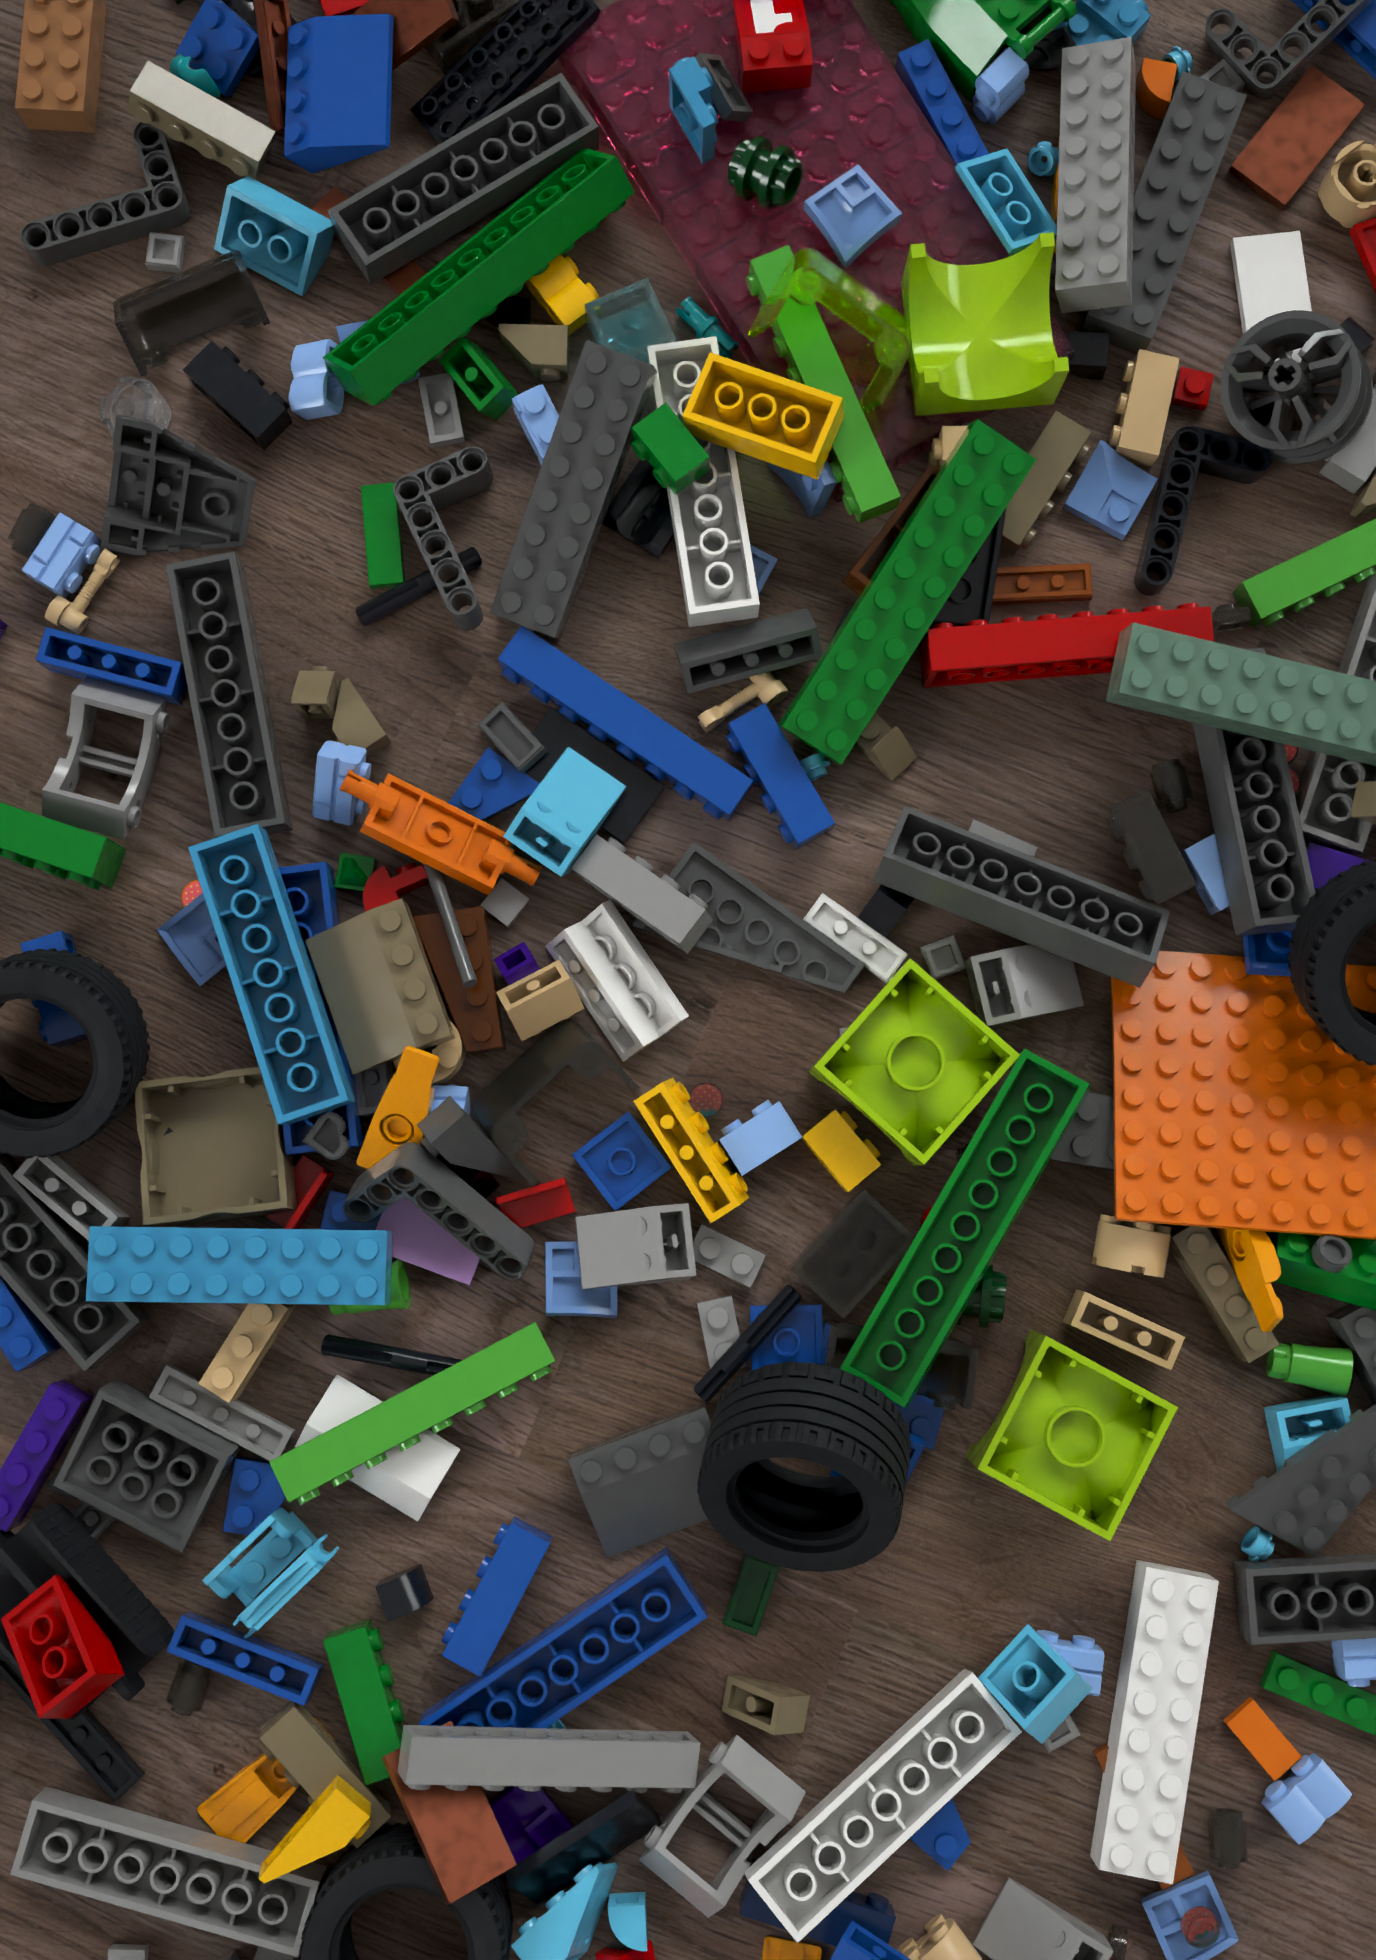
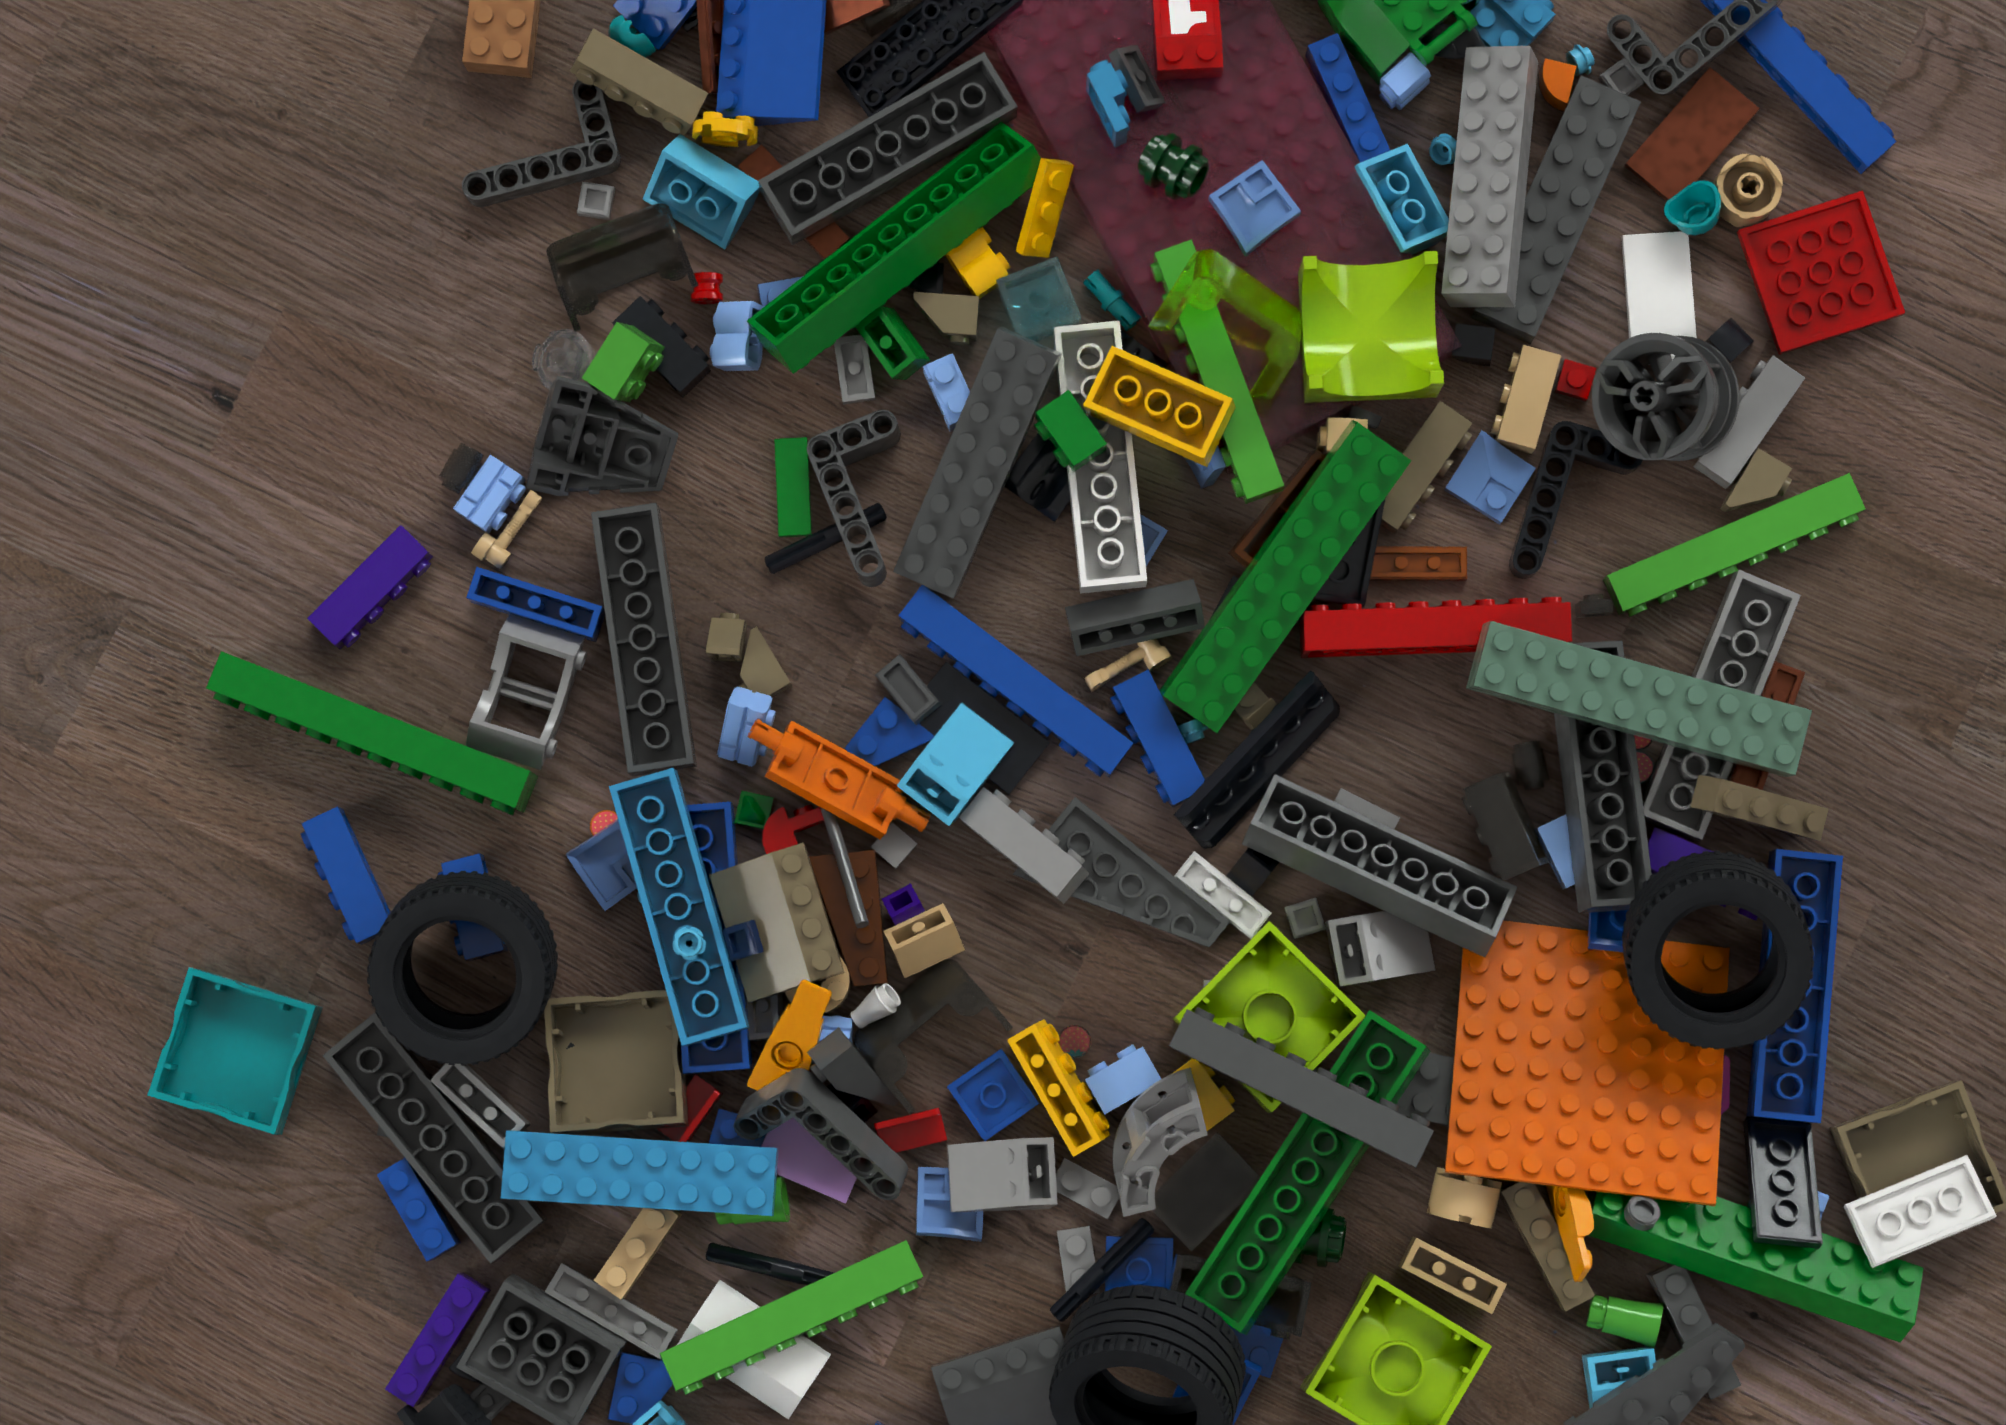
camera: 10 degrees right, 0 degrees up
dark grey tile [303,1112,349,1160] -> none
white slope [545,900,689,1062] -> none
none -> bright green brick [582,322,665,402]
none -> medium azure plate [672,927,706,960]
none -> red wheel [690,272,723,304]
none -> yellow plate [692,111,758,147]
none -> dark blue tile [722,920,764,962]
none -> white cone [850,983,901,1029]
none -> yellow plate [1016,158,1074,258]
none -> light grey window [1112,1067,1208,1217]
none -> dark grey brick [1169,1007,1434,1168]
none -> black plate [1174,670,1340,849]
none -> teal helmet [1664,180,1721,236]

